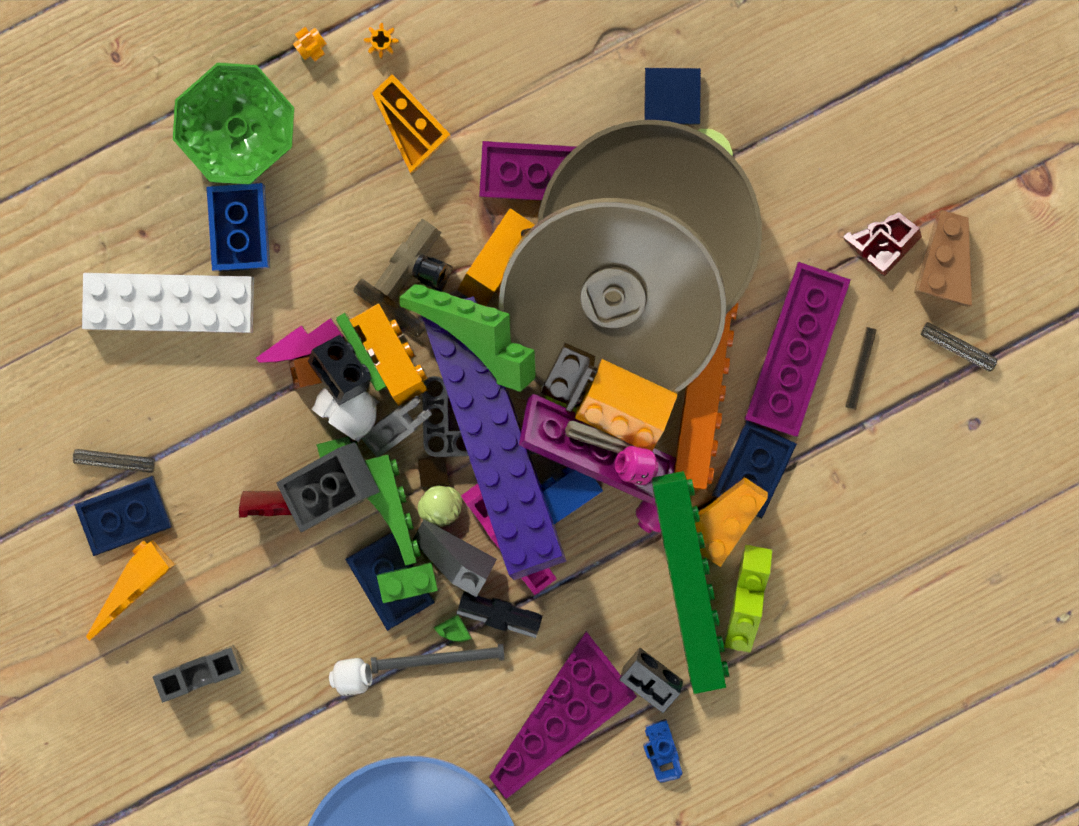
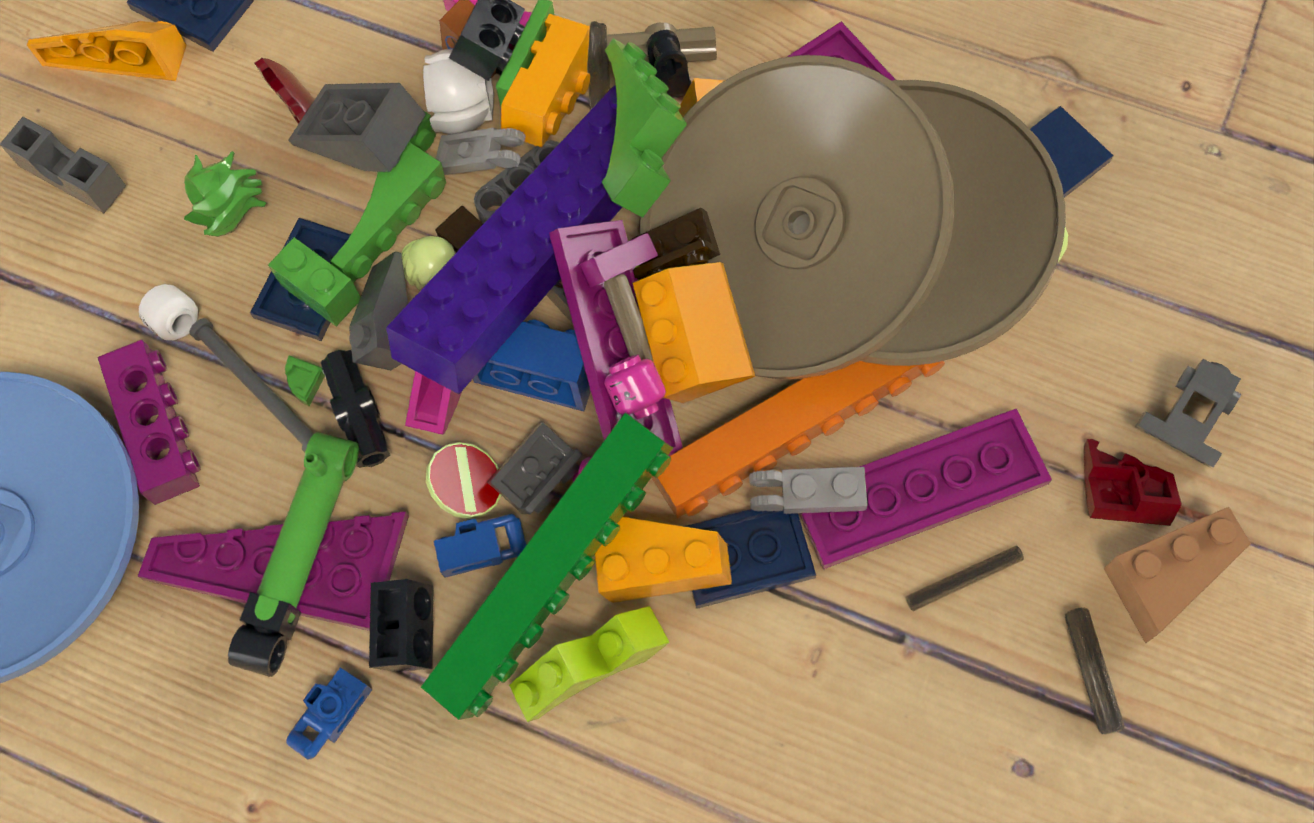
camera: 55 degrees right, 20 degrees down
none -> magenta brick [97,340,201,505]
none -> bright green hair [184,151,266,237]
none -> bright green piece [228,432,359,677]
none -> piece [426,442,501,519]
none -> blue piece [434,514,527,578]
none -> dark grey bracket [487,422,583,515]
none -> piece [579,233,658,287]
none -> light grey hinge [749,467,867,514]
none -> dark grey tile [1135,359,1241,468]

